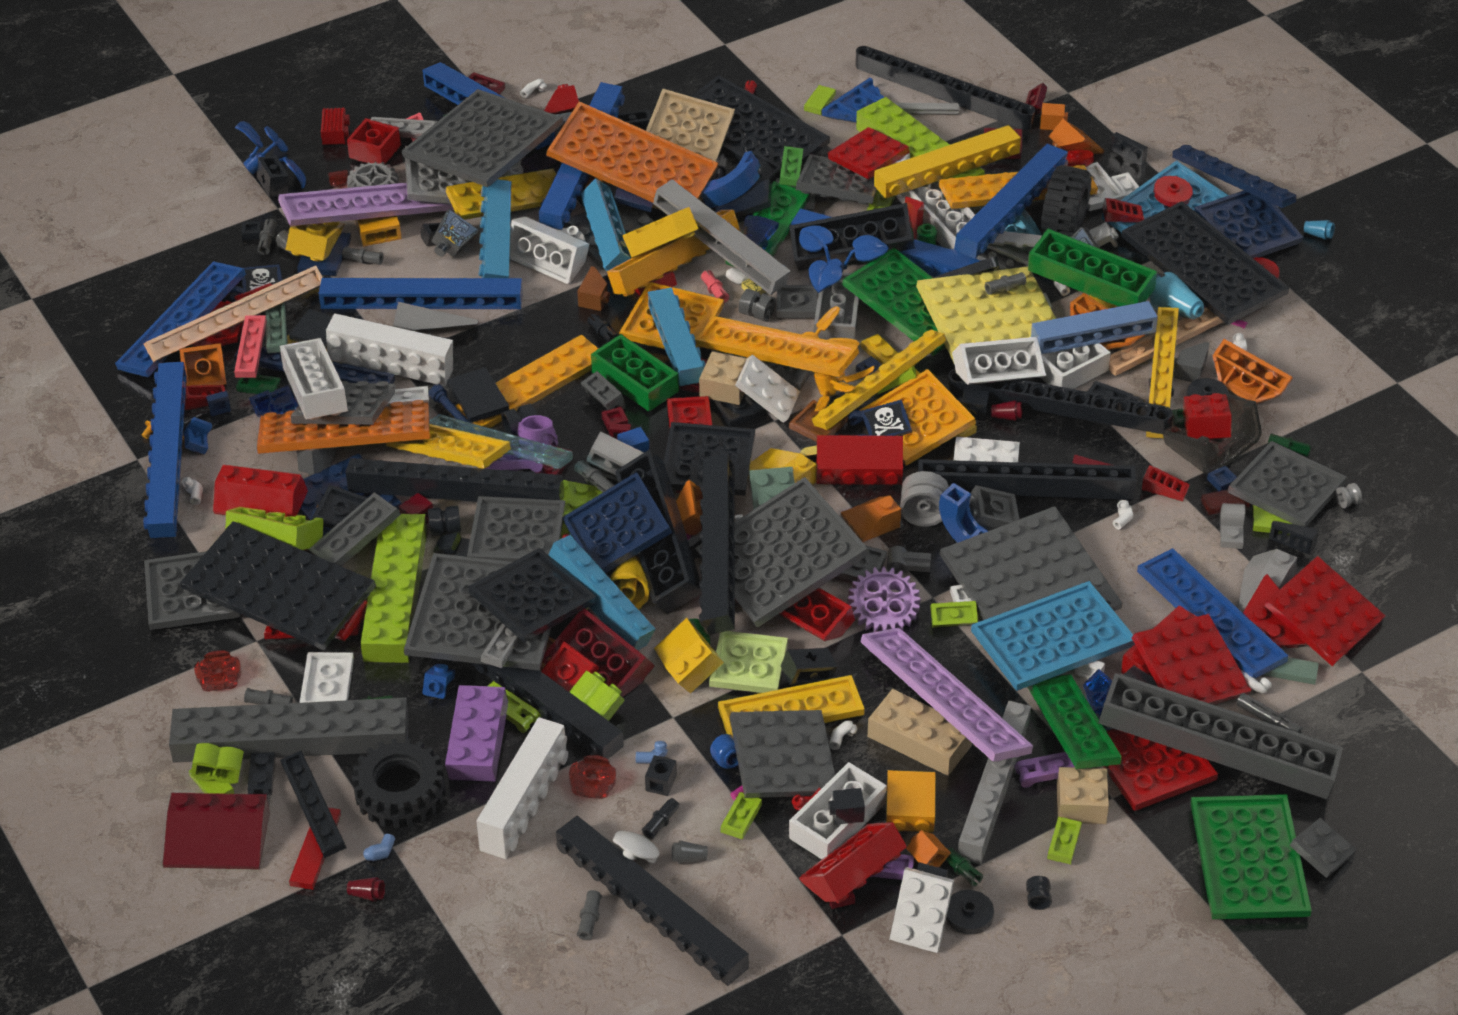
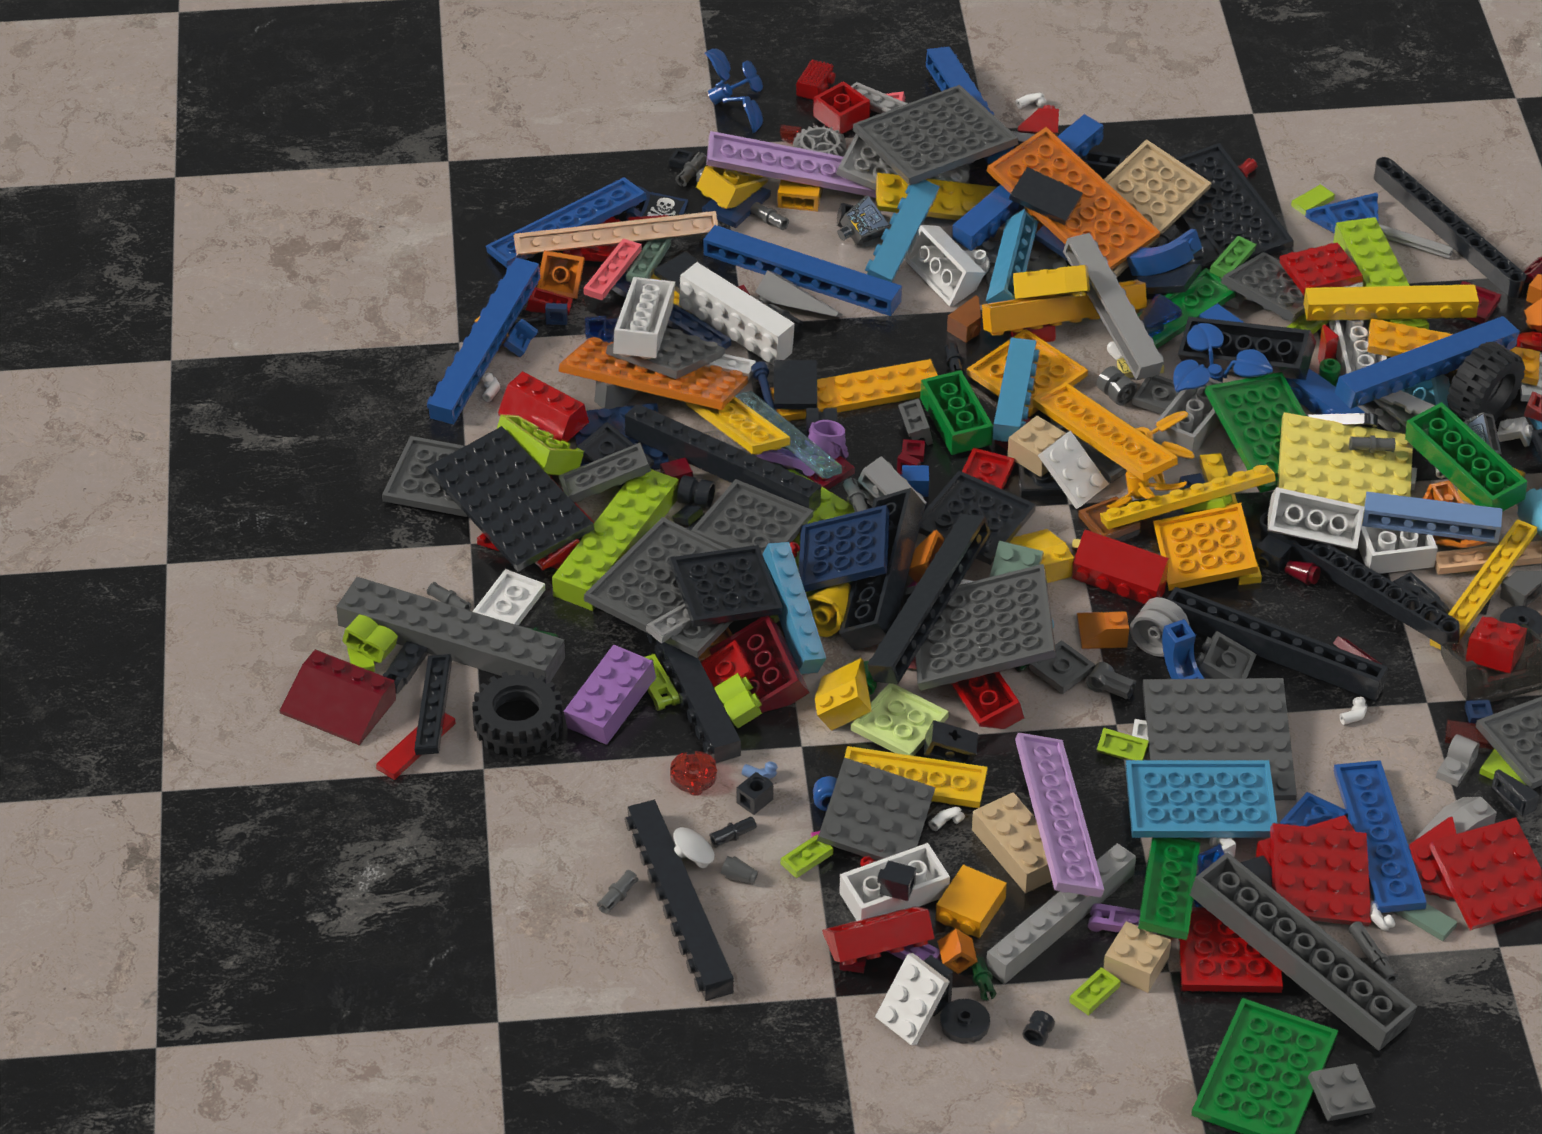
camera: 25 degrees right, 0 degrees up
clear red plate [194,651,242,692] -> none
dark green tile [236,375,283,397] -> none
black brick [257,155,289,198] -> none
dark red cone [347,877,385,902] -> none
medium blue arm [363,834,395,861] -> none
blue bracket [423,664,456,699] -> none
dark red plate [468,72,505,94] -> none
white brick [476,717,568,859] -> none
coral pin [701,270,729,303] -> none
flag [847,399,912,436] -> none
lavender gear [847,567,921,632] -> none
white plate [954,437,1020,462] -> none
red slope [1142,465,1190,502] -> none
none -> black tile [1009,167,1083,225]
none -> blue wing [1279,792,1347,827]

